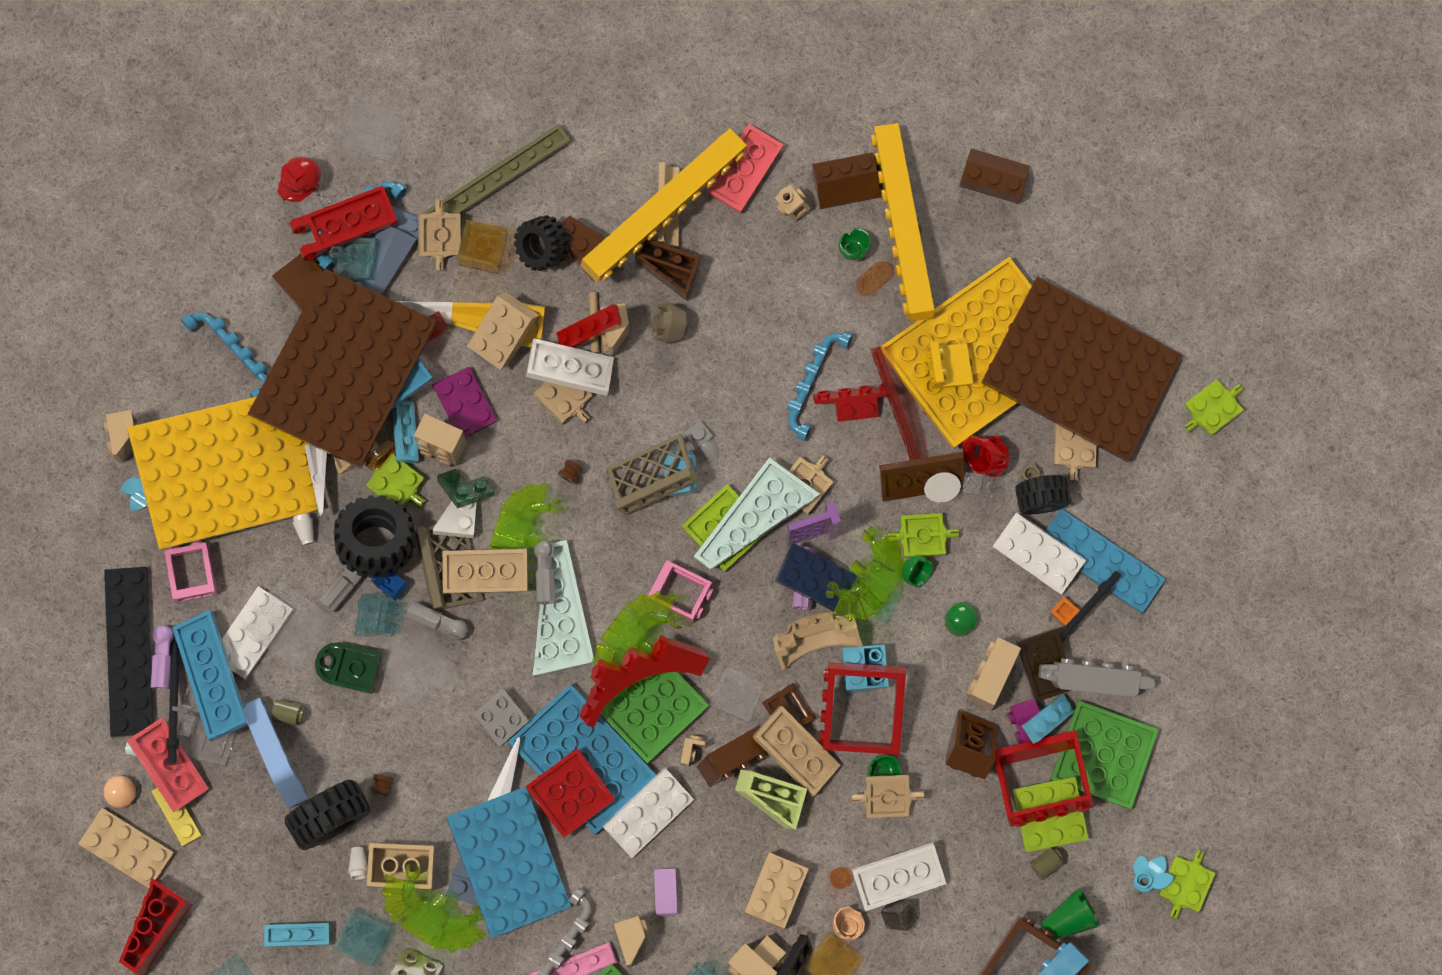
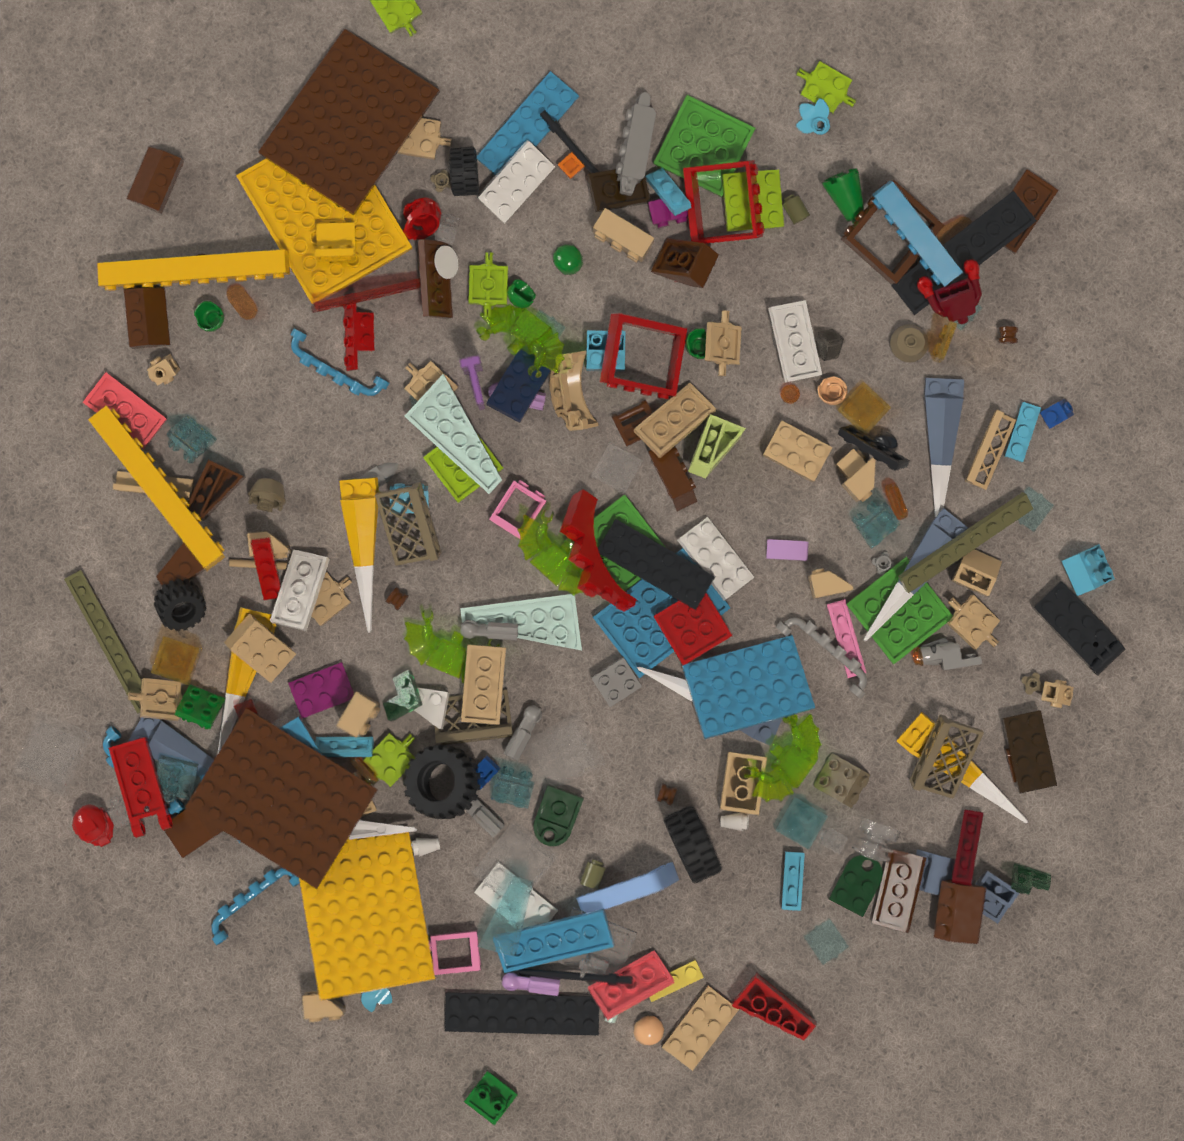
camera: 80 degrees left, 10 degrees up
tan bracket [680,736,706,767] -> none
none -> clear light blue plate [166,415,217,463]
none -> green plate [175,684,225,729]
none -> yellow plate [339,477,379,633]
none -> green plate [464,1070,518,1126]
none -> clear light blue wing [478,876,533,957]
none -> black plate [598,519,715,610]

